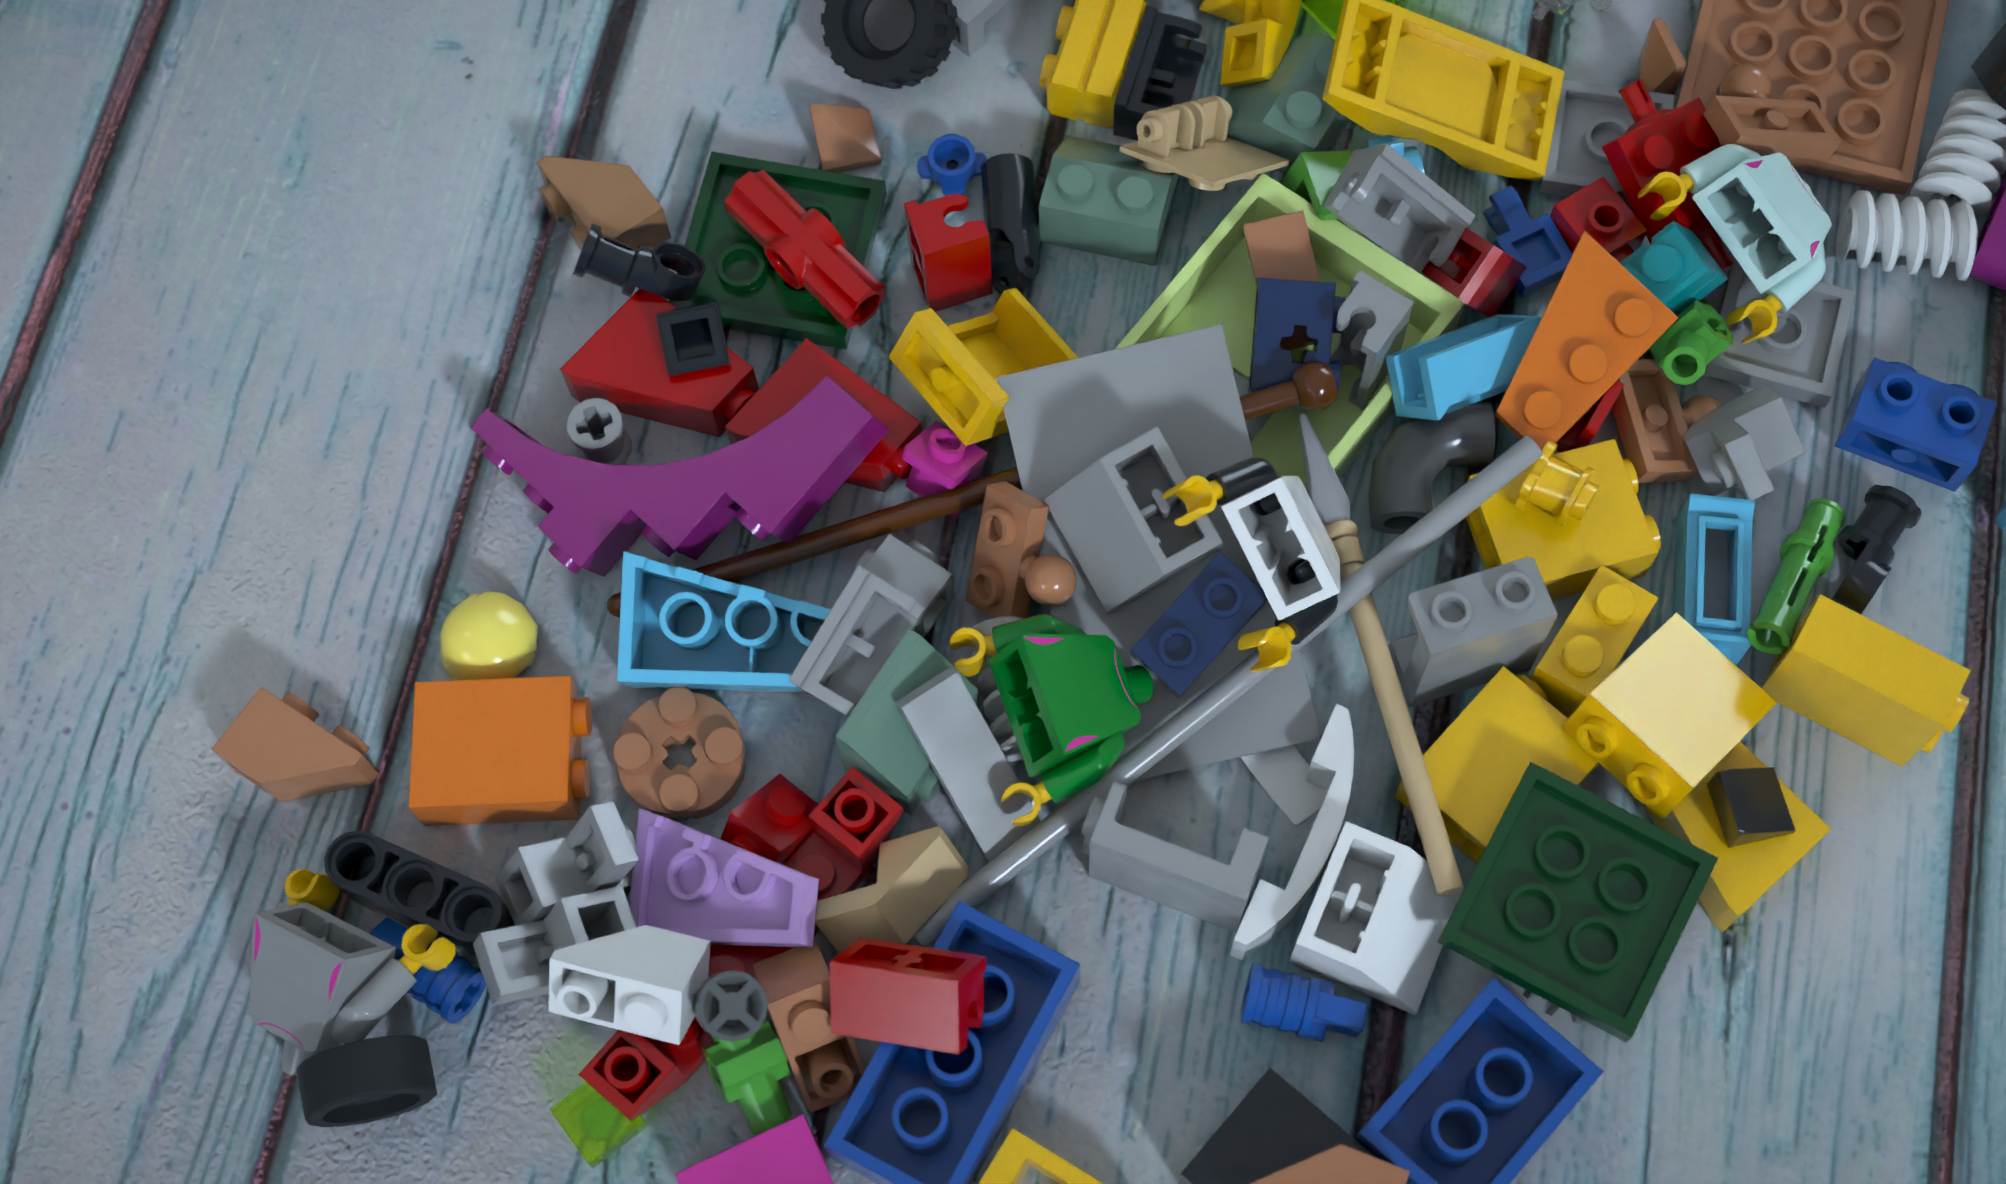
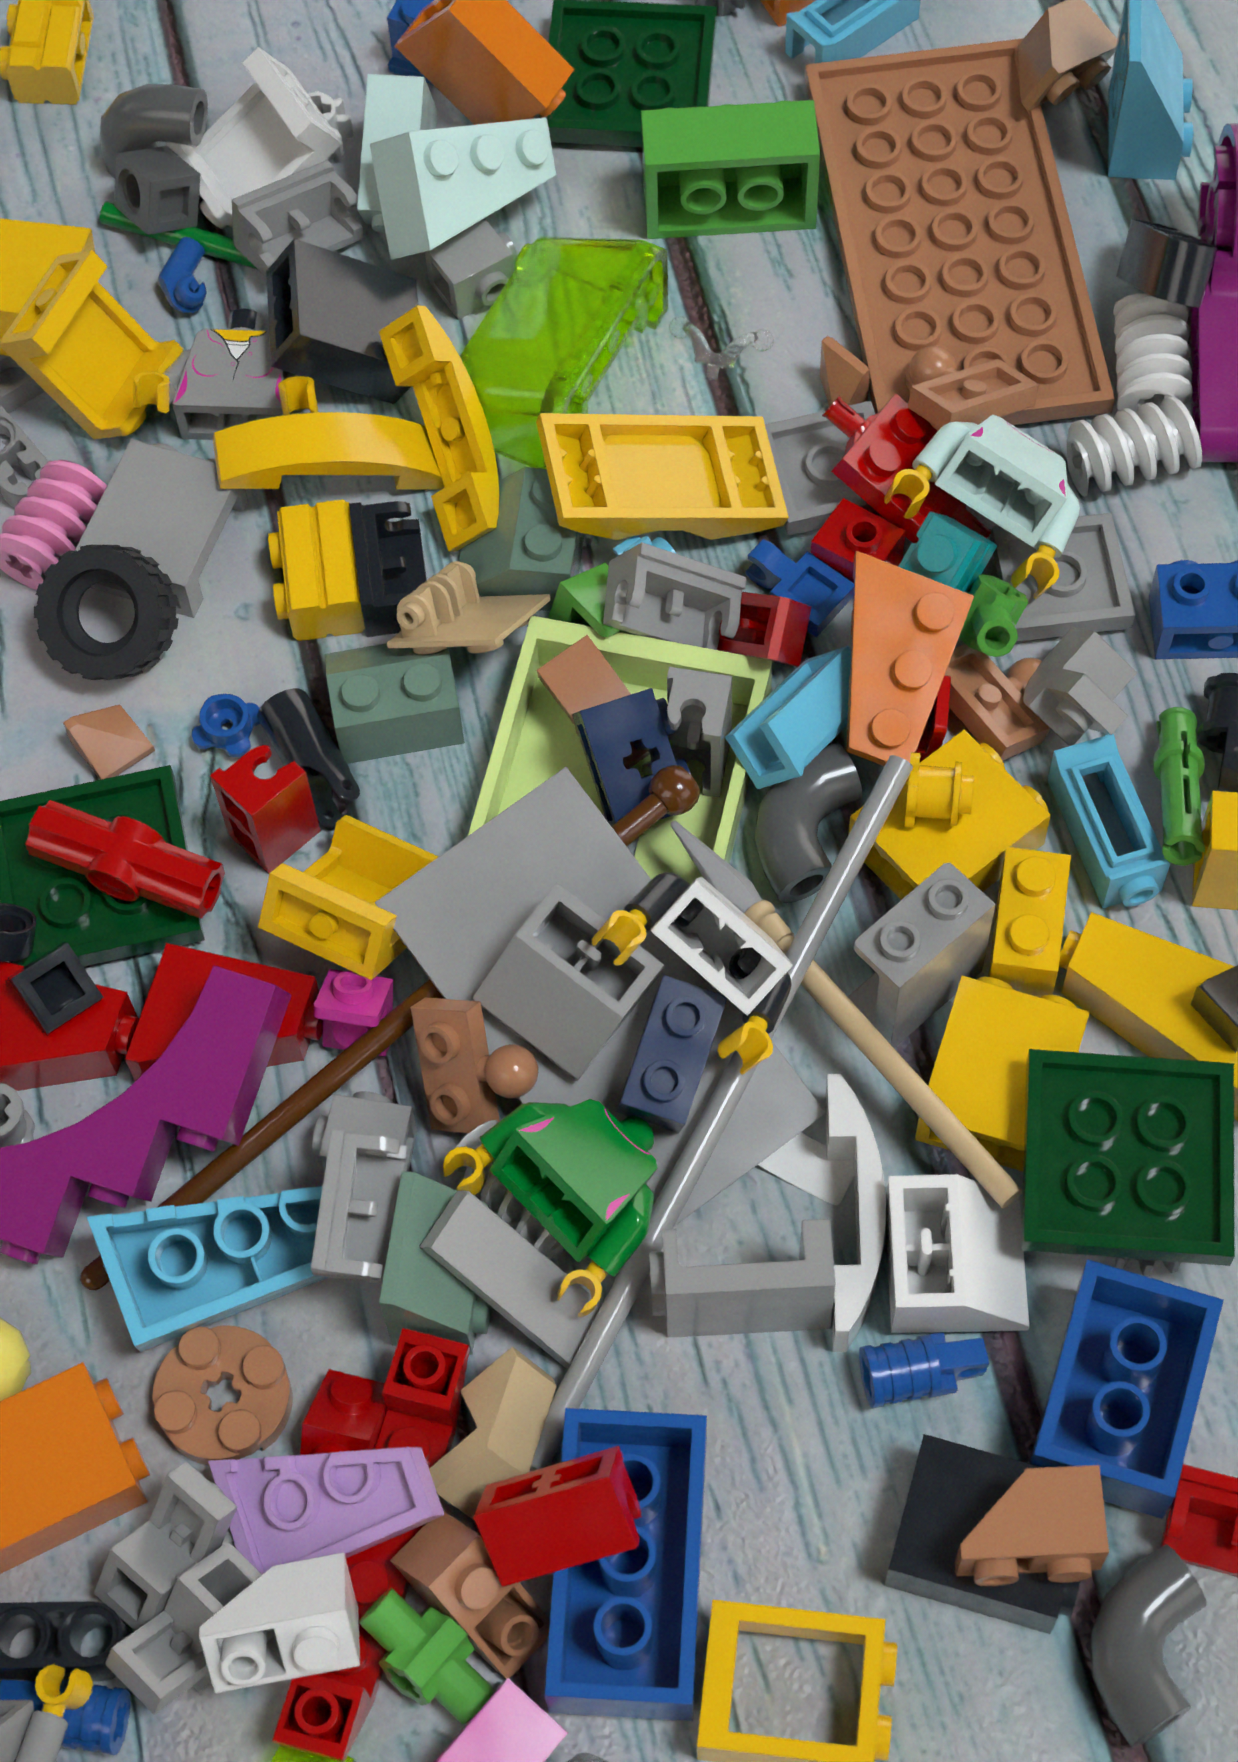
camera: 25 degrees left, 5 degrees down
dark grey wheel [694,970,768,1042] -> none
panel [1563,612,1777,818] -> none

